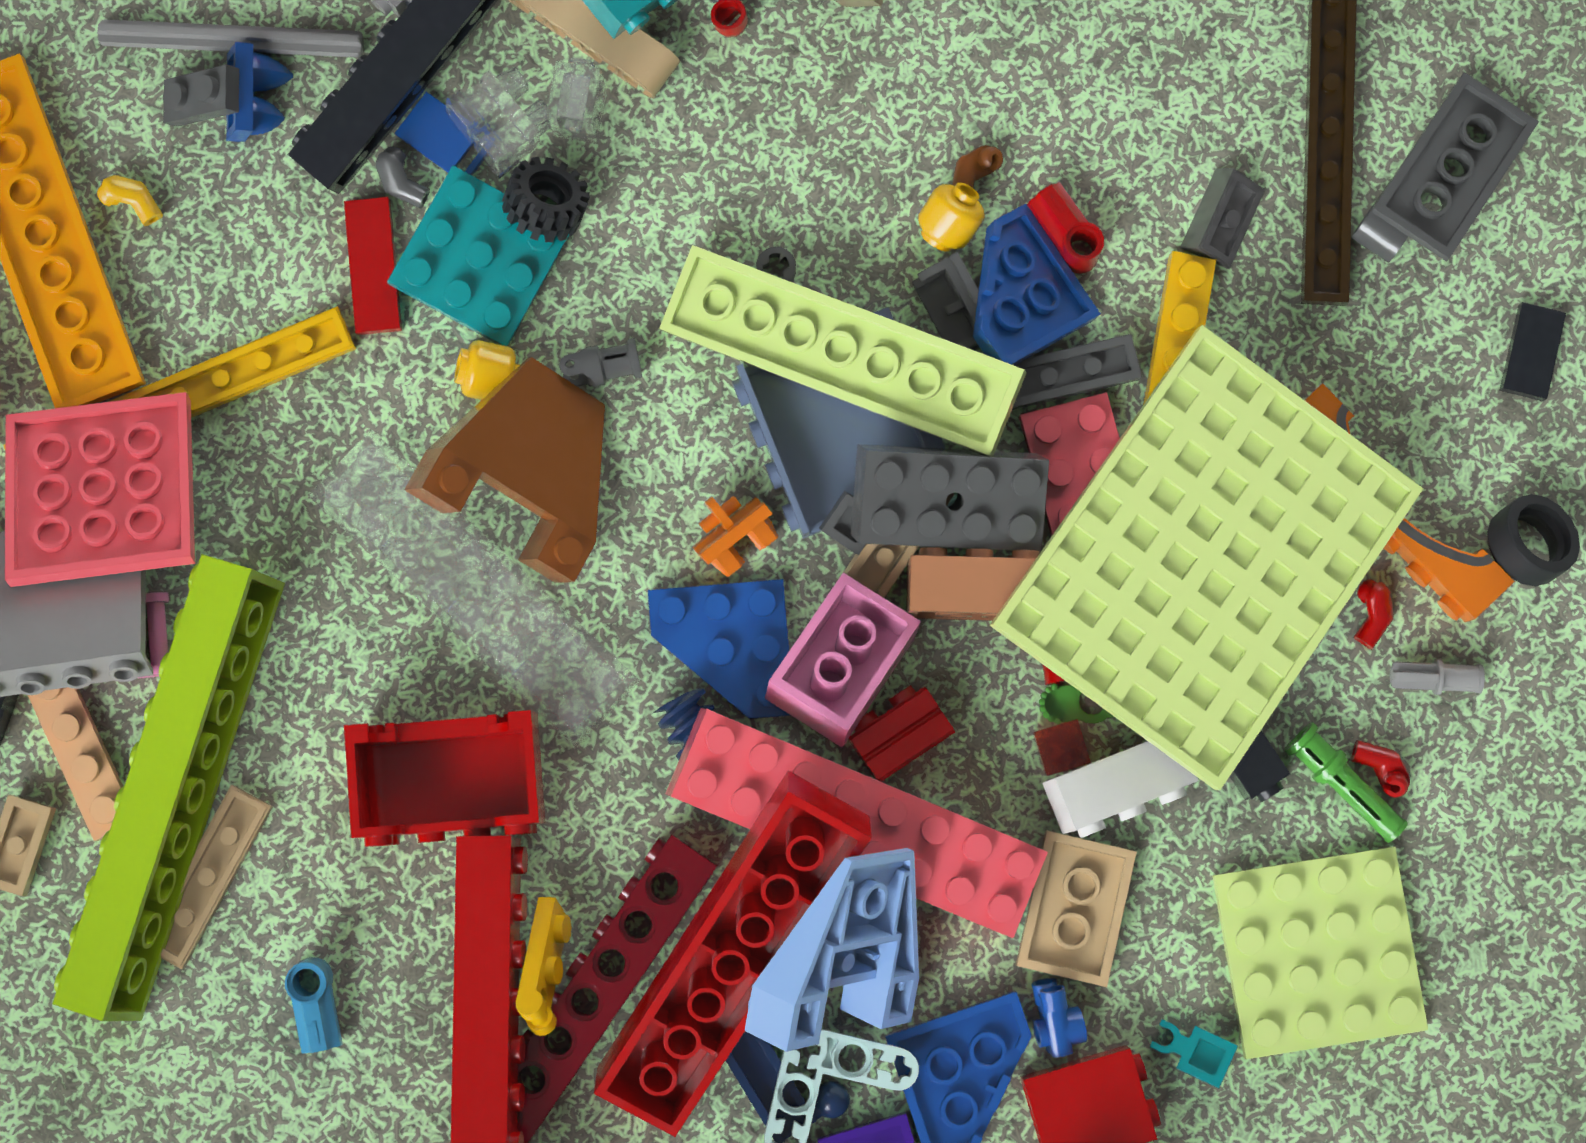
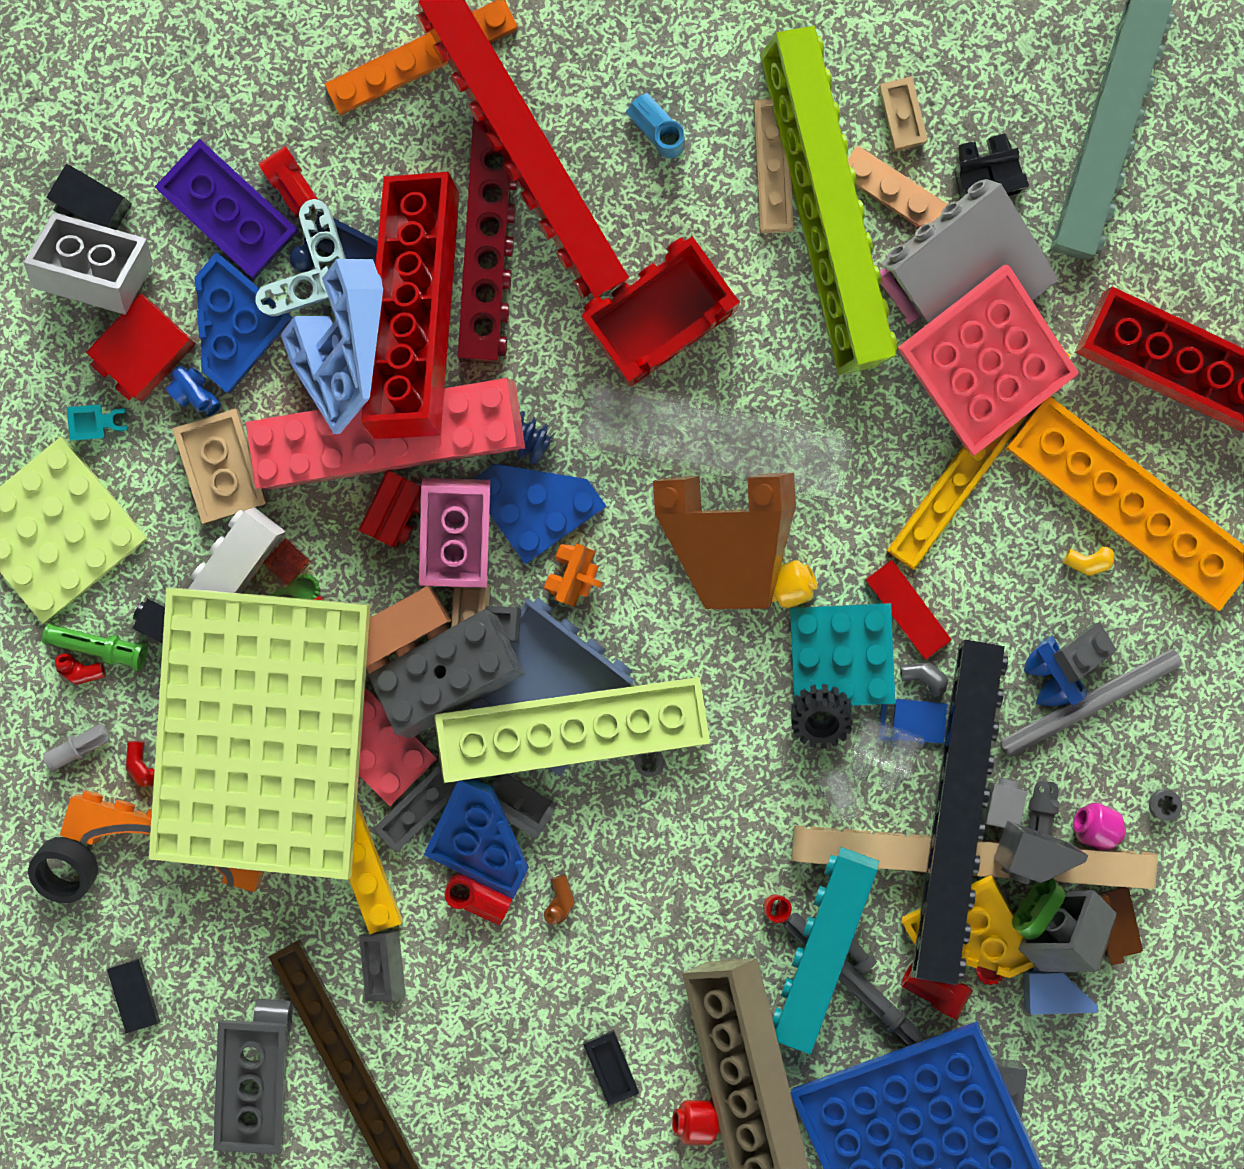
camera: 150 degrees right, 5 degrees up
yellow plate [516,897,572,1036] -> none
dark grey piece [559,338,643,387] -> none
yellow head [918,182,985,252] -> none

